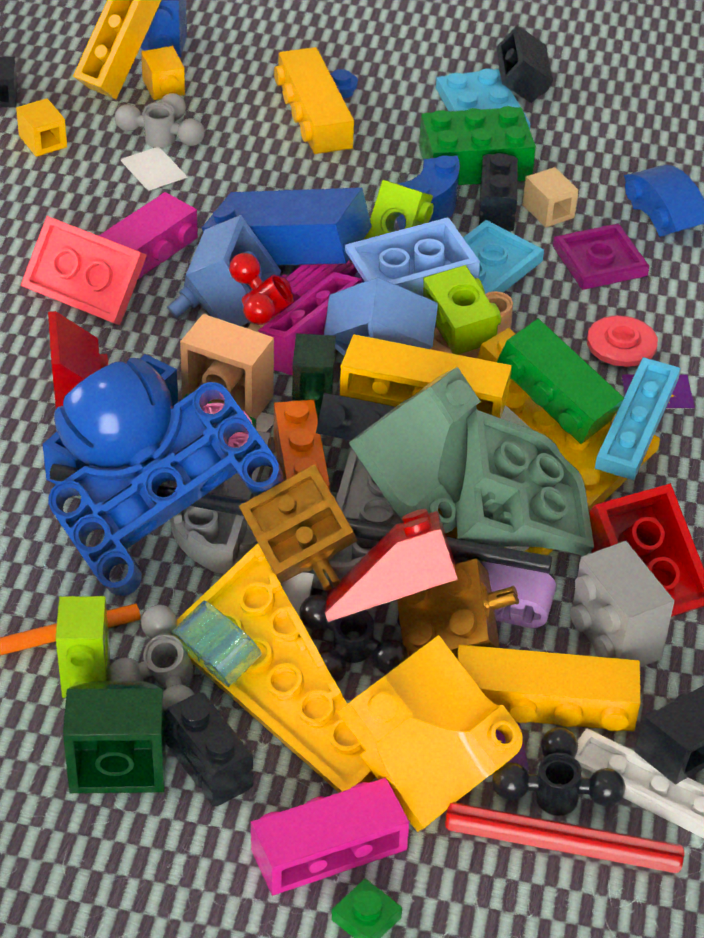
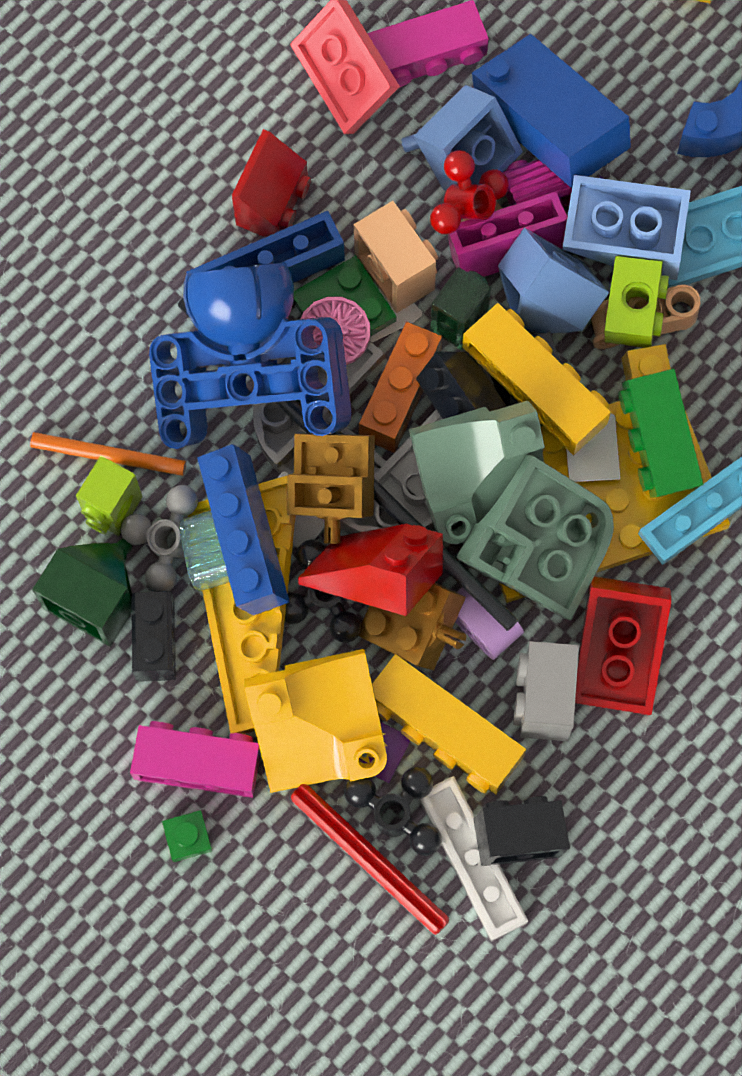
camera: 35 degrees right, 30 degrees up
lime brick [364,180,434,239] -> none
none -> blue brick [197,444,290,616]

